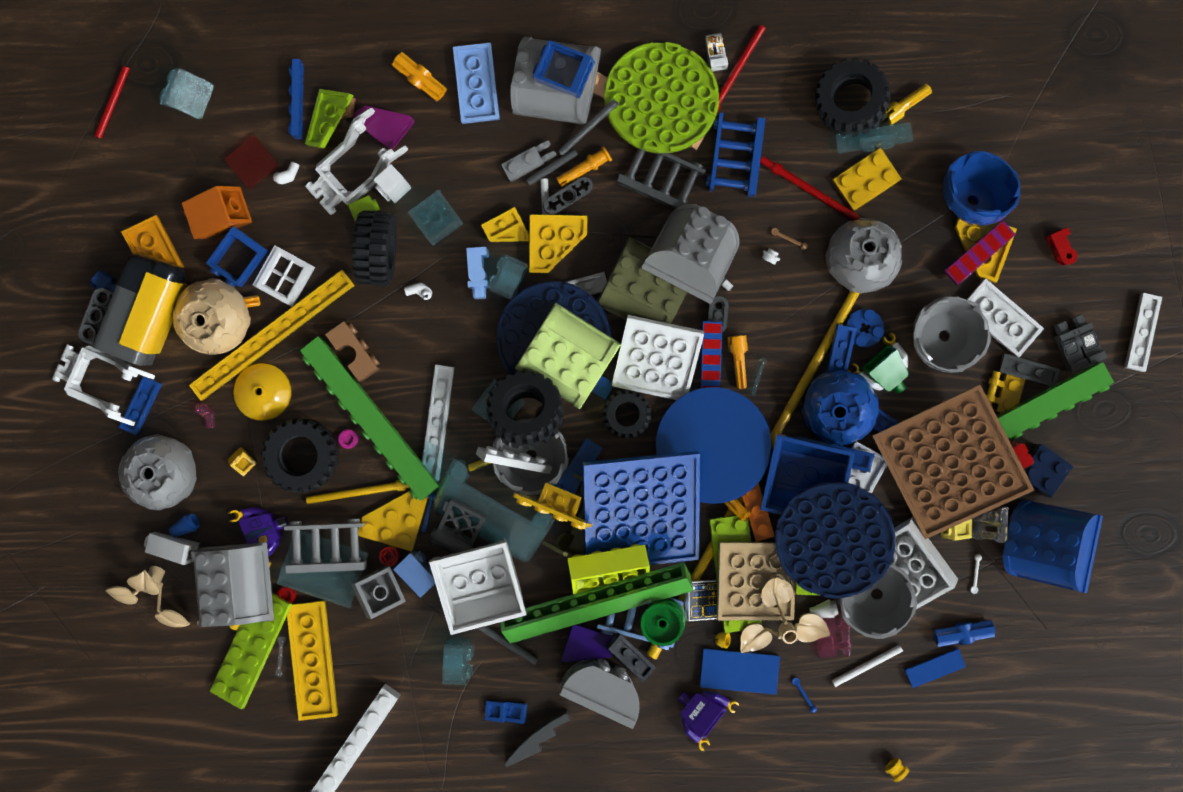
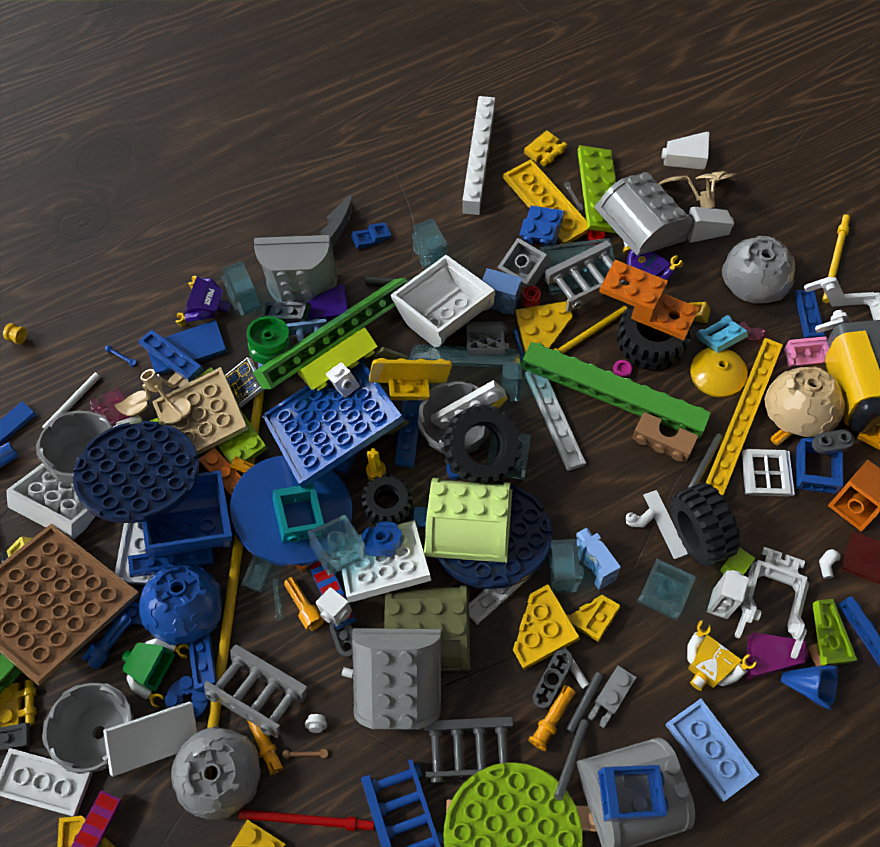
camera: 155 degrees right, 25 degrees down
blue cone [169,514,200,537] -> none
light orange piece [392,52,447,102] -> none
yellow hinge [715,632,731,648] -> none
none -> blue piece [81,613,133,670]
none -> white tile [103,702,197,776]
none -> blue plate [138,330,203,382]
none -> light grey fence [204,644,307,738]
none -> clear light blue brick [221,261,261,316]
none -> clear light blue plate [241,555,273,593]
none -> light orange pin [247,720,283,775]
none -> teal window [272,483,325,543]
none -> clear light blue brick [308,515,366,576]
none -> white brick [315,587,352,626]
none -> white brick [326,363,360,398]
none -> blue plate [361,521,403,557]
none -> yellow piece [366,448,386,482]
none -> blue plate [519,206,565,246]
none -> yellow plate [524,130,567,166]
none -> orange bracket [599,260,699,340]
none -> white sticker [643,490,688,559]
none -> white slope [662,132,709,170]
none -> torso [687,620,757,691]
none -> dark grey bar [688,434,723,488]
none -> medium azure plate [696,315,748,353]
none -> blue hat [781,665,838,710]
none -> bright pink hinge [784,336,829,367]
none -> dark grey plate [812,430,854,454]
none -> yellow bar [822,215,850,303]

